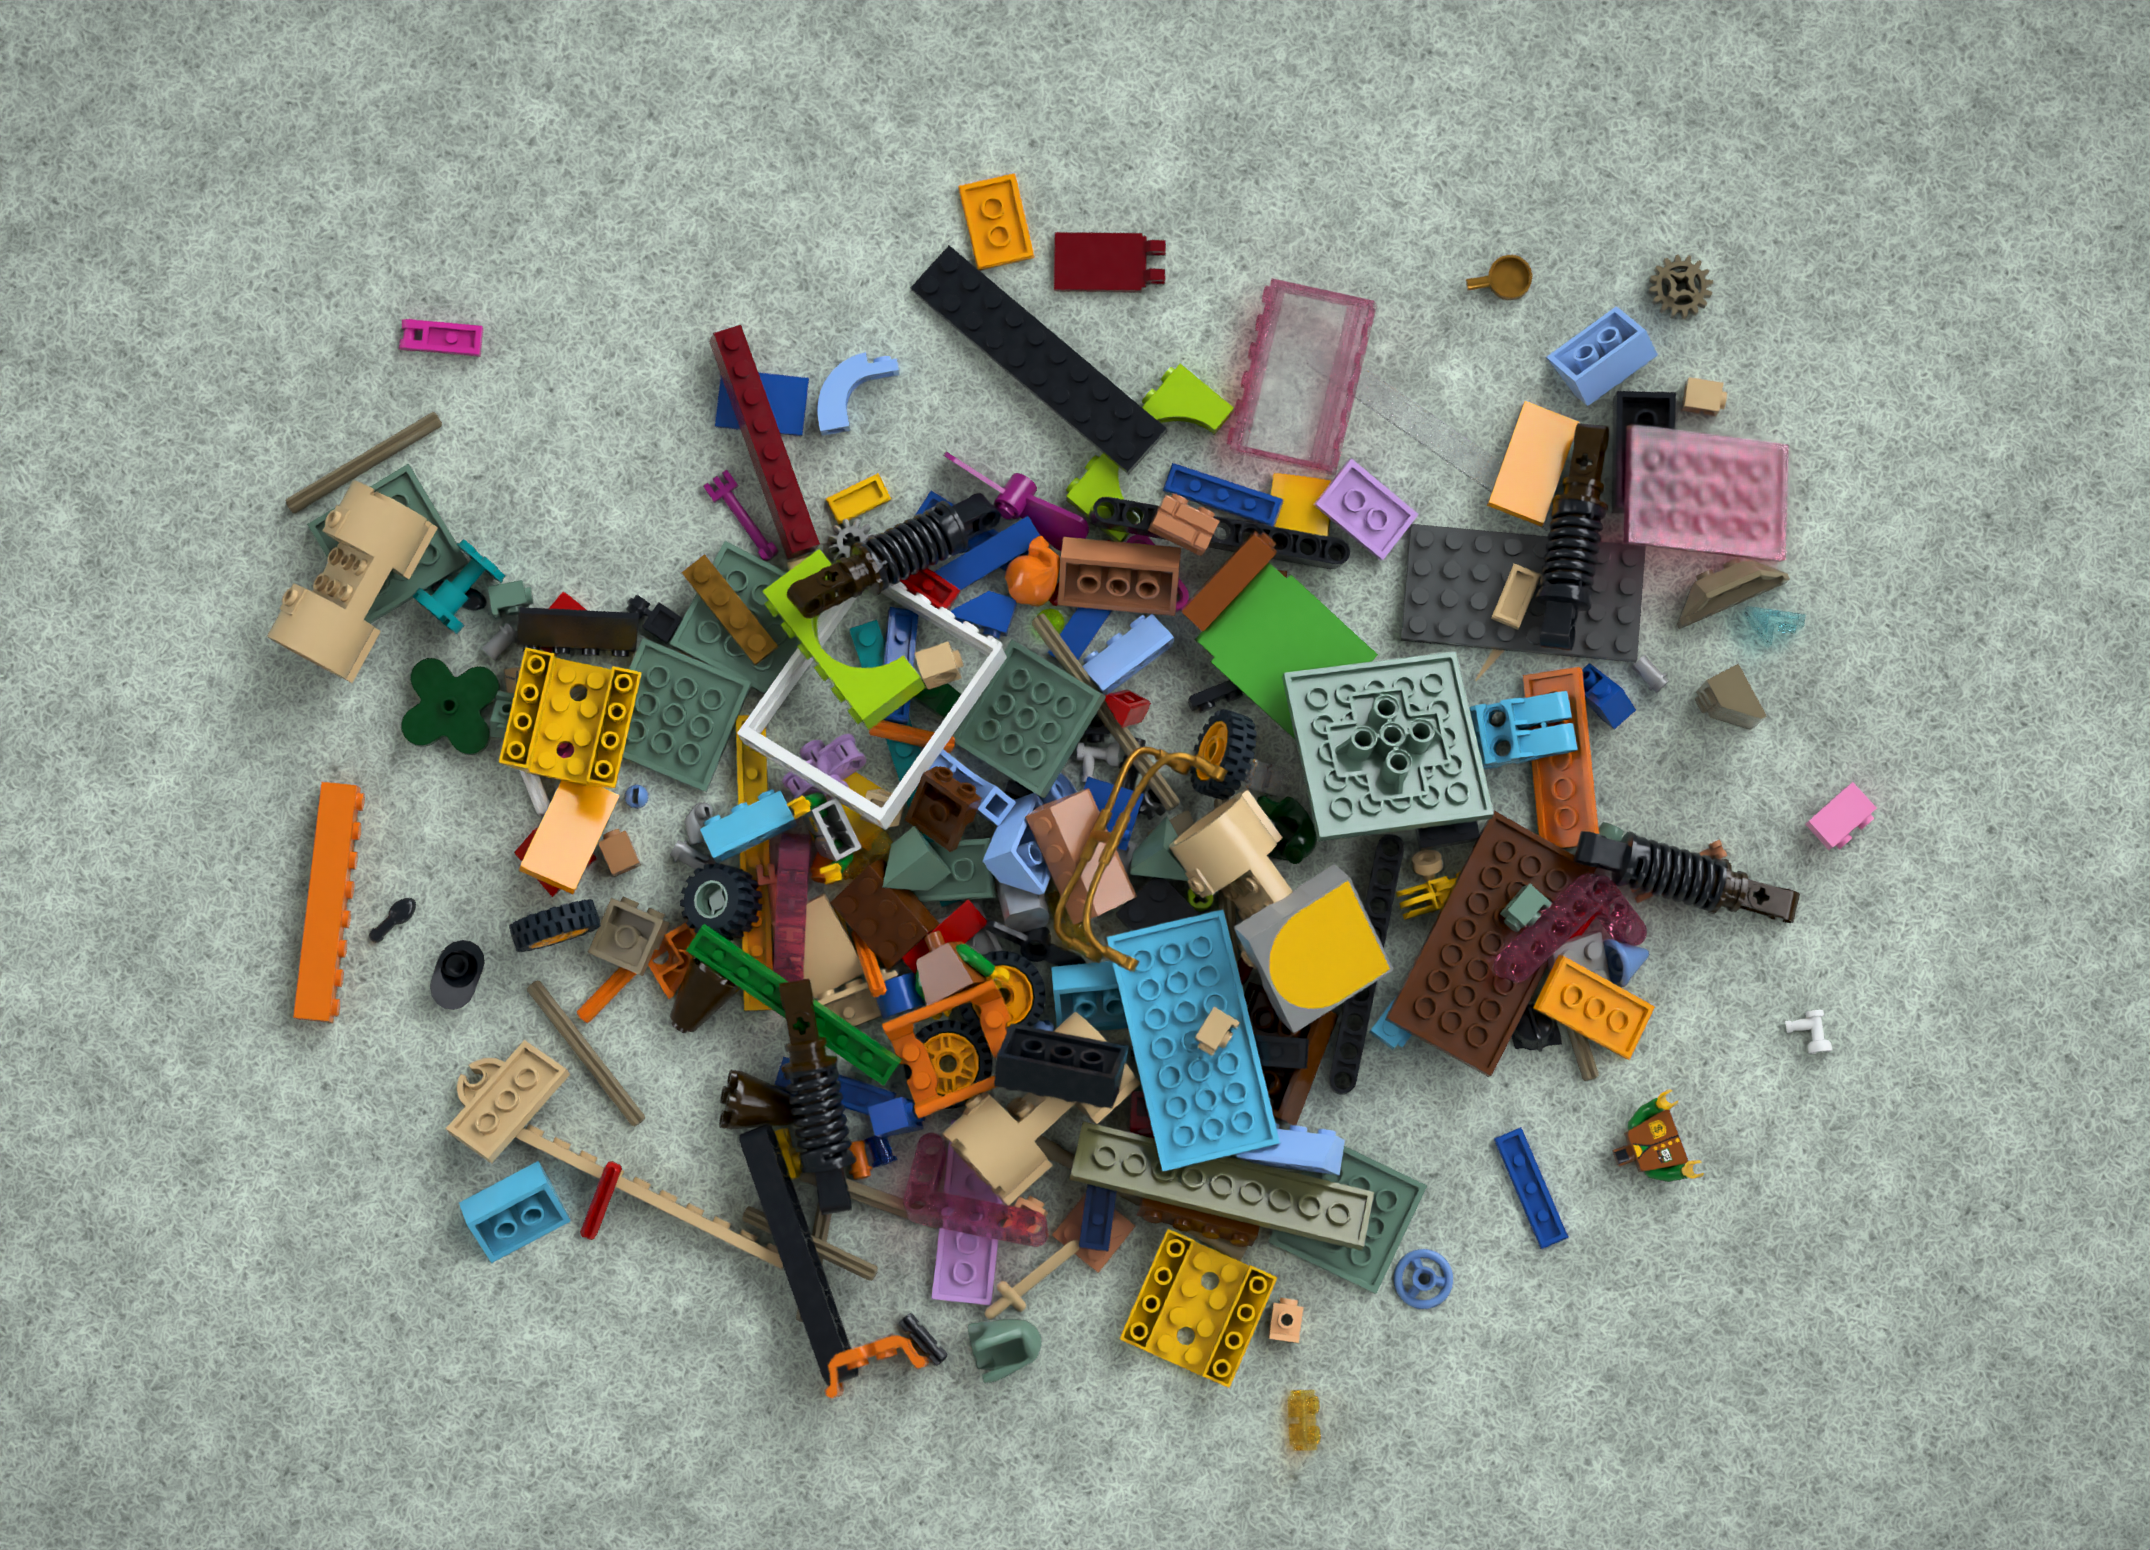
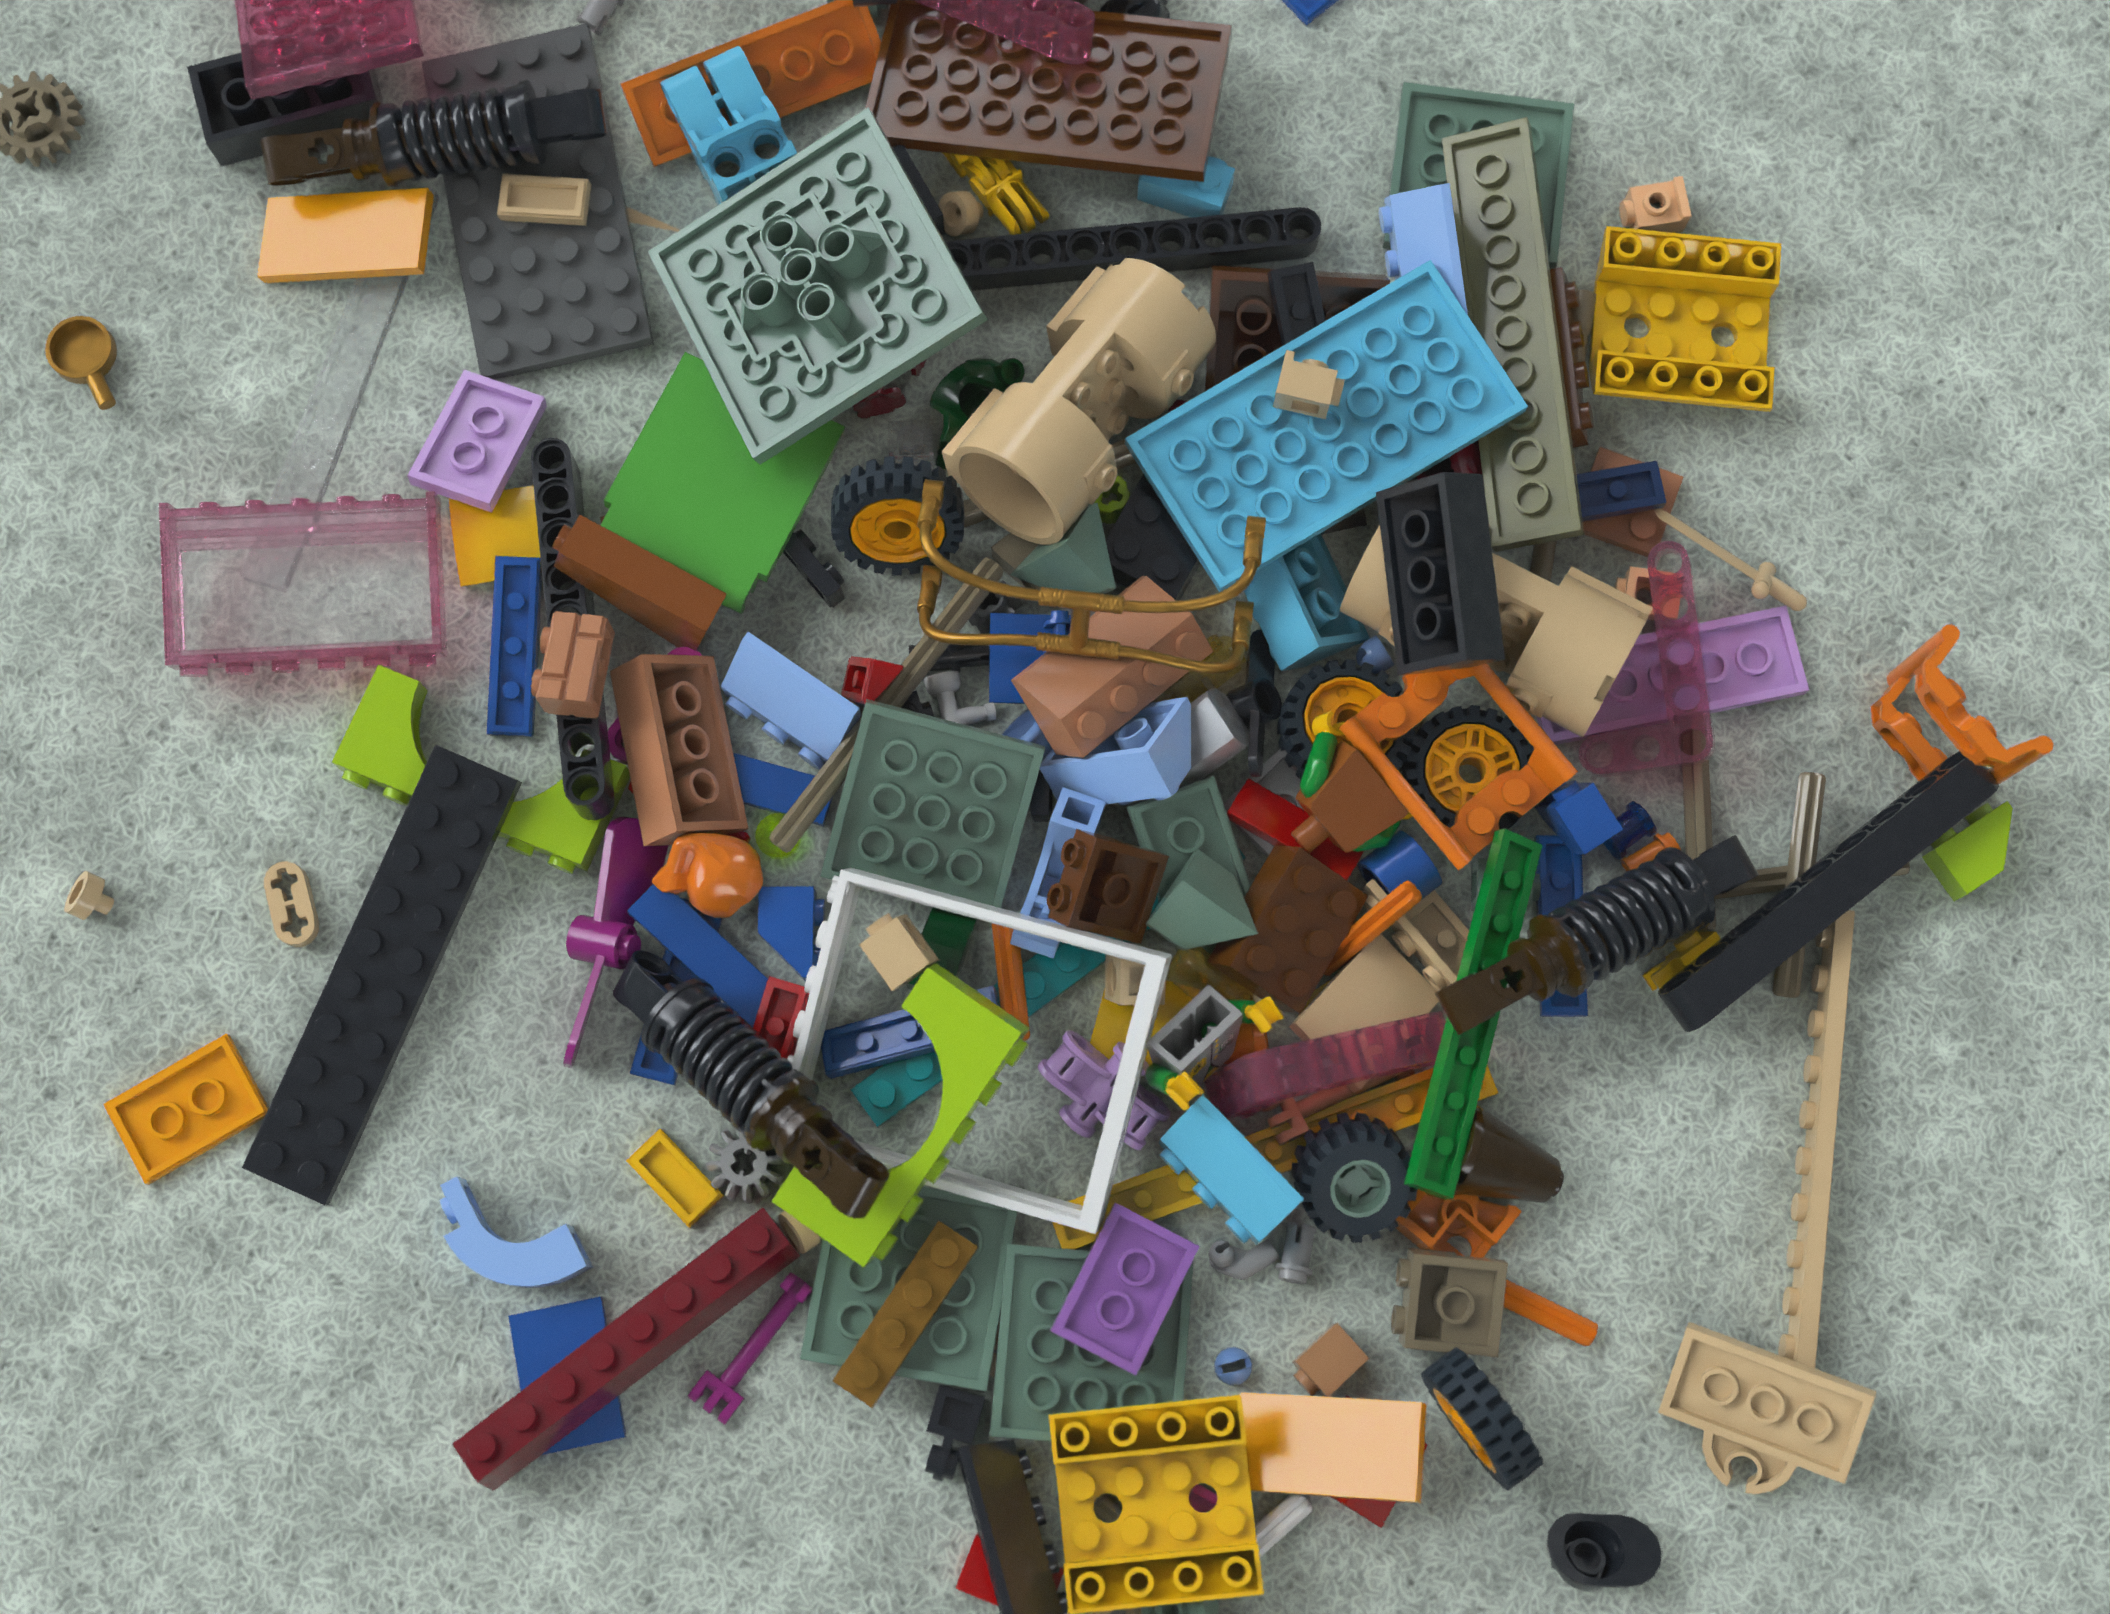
camera: 110 degrees left, 5 degrees down
medium azure slope [459,1161,571,1263] -> none
dark tan axle [527,980,645,1127] -> none
red axle [580,1161,622,1240] -> none
dark brown cone [719,1070,801,1130] -> none
black axle [899,1313,948,1366] -> none
sand green hair [968,1319,1042,1383] -> none
dark red tile [1054,232,1166,293] -> none
yellow tile [1234,864,1394,1033] -> none
clear yellow hinge [1288,1389,1321,1451] -> none
medium blue piece [1394,1249,1453,1309] -> none
sand green brick [1500,884,1552,932] -> none
light blue slope [1546,306,1658,406] -> none
blue slope [1582,663,1636,730] -> none
tan brick [1681,377,1727,416] -> none
none -> tan tile [64,871,114,920]
none -> tan beam [264,861,319,947]
none -> medium lavender plate [1050,1203,1200,1375]
none -> lime slope [1922,801,2013,902]

